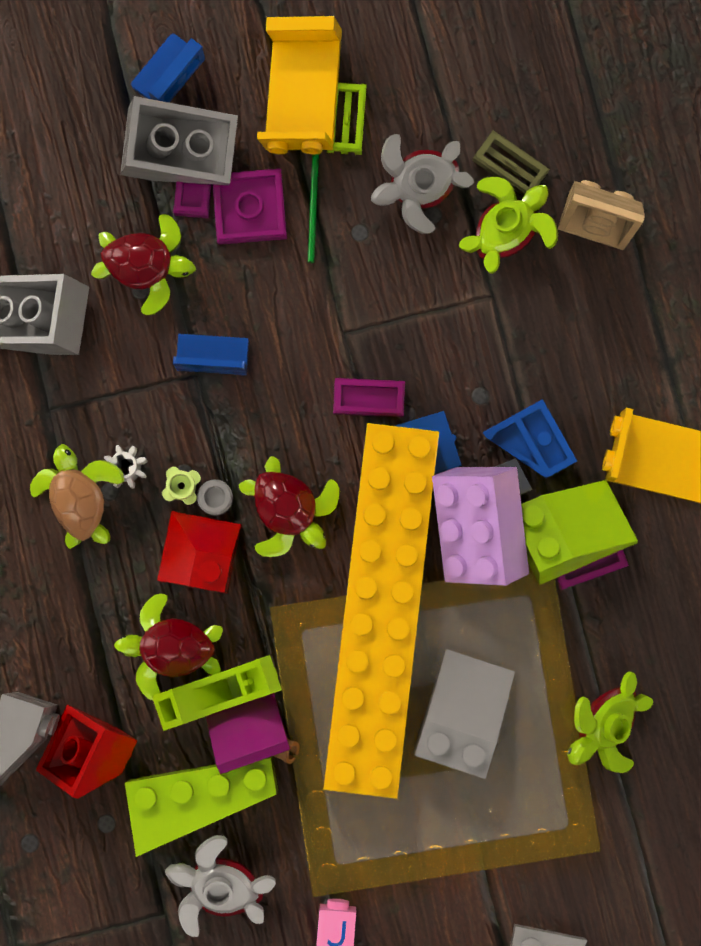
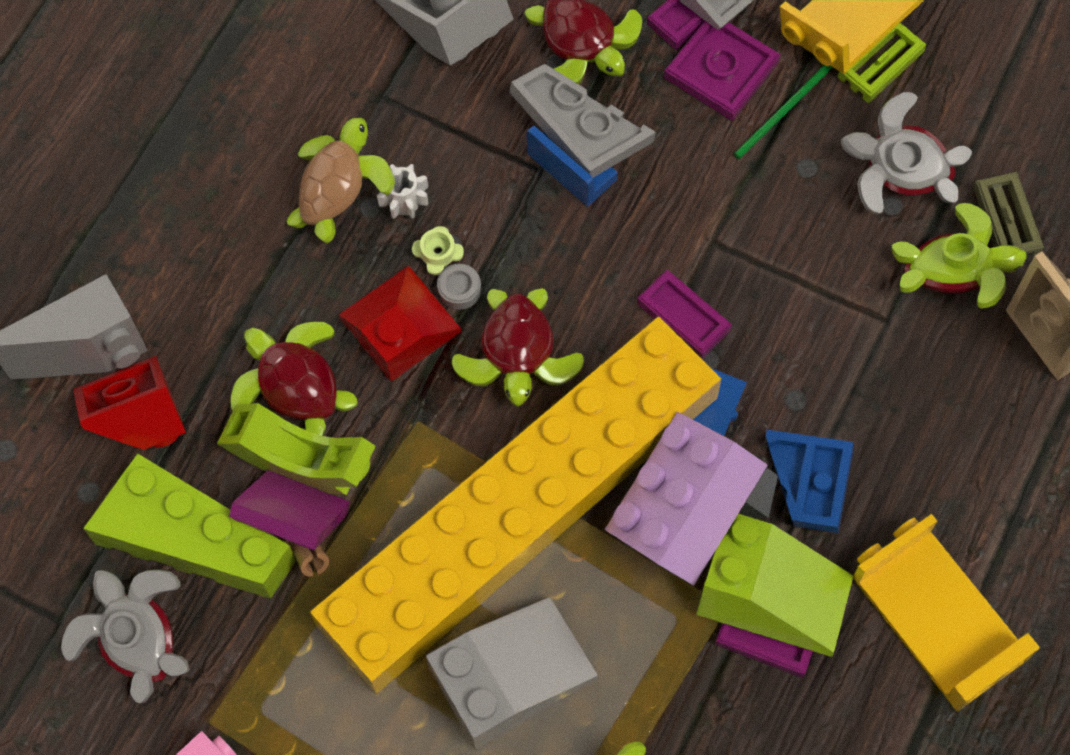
camera: 45 degrees right, 15 degrees down
none -> light grey wing [509,64,656,177]

